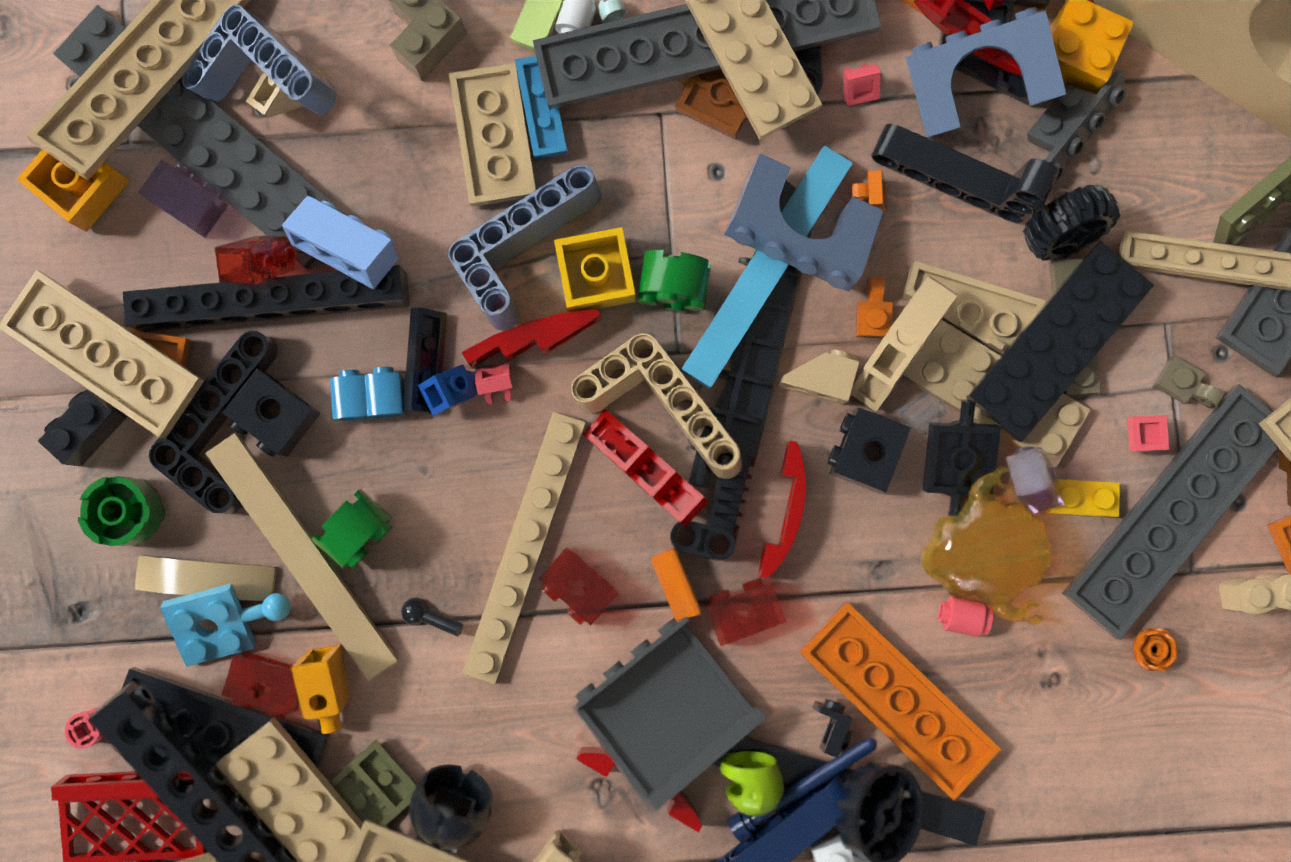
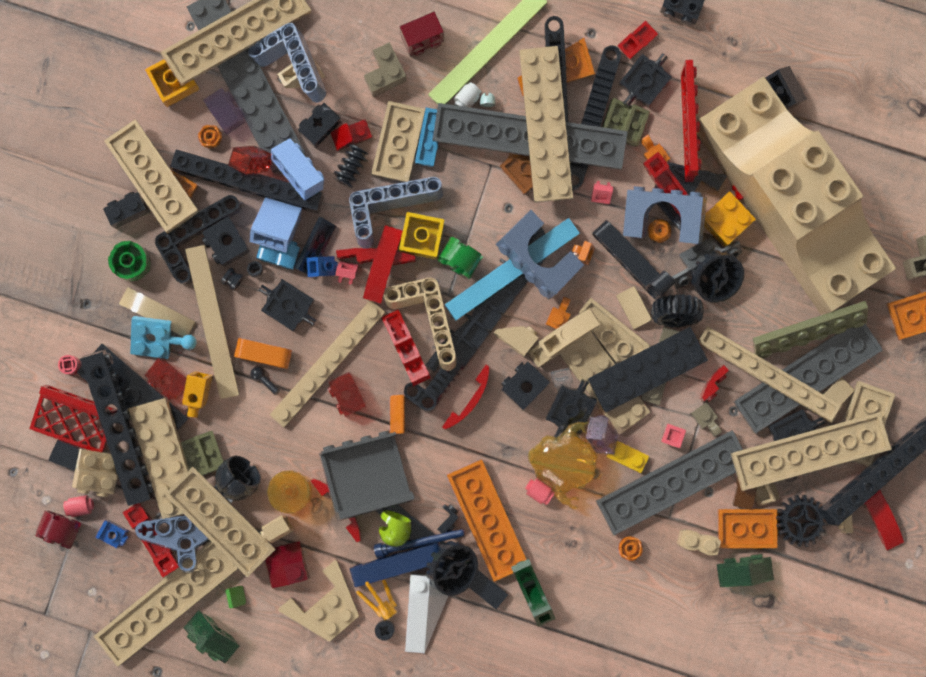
camera: 20 degrees right, 0 degrees up
green brick [312,489,393,569] -> none
clear red brick [704,577,786,646] -> none
none -> orange plate [198,125,222,148]
none -> black wheel [221,267,244,291]
none -> orange beam [234,338,292,369]
none -> black hinge [247,261,263,278]
none -> light blue brick [250,197,302,253]
none -> black plate [258,279,317,332]
none -> clear yellow wheel [267,470,312,513]
none -> black brick [298,103,342,148]
none -> red slope [331,119,372,151]
none -> black piece [334,145,369,188]
none -> red slope [363,225,403,304]
none -> dark green arch [511,559,556,627]
none -> tan slope [616,286,652,330]
none -> orange plate [648,219,672,243]
none -> black gear [691,250,744,303]
none -> red slope [699,365,729,402]

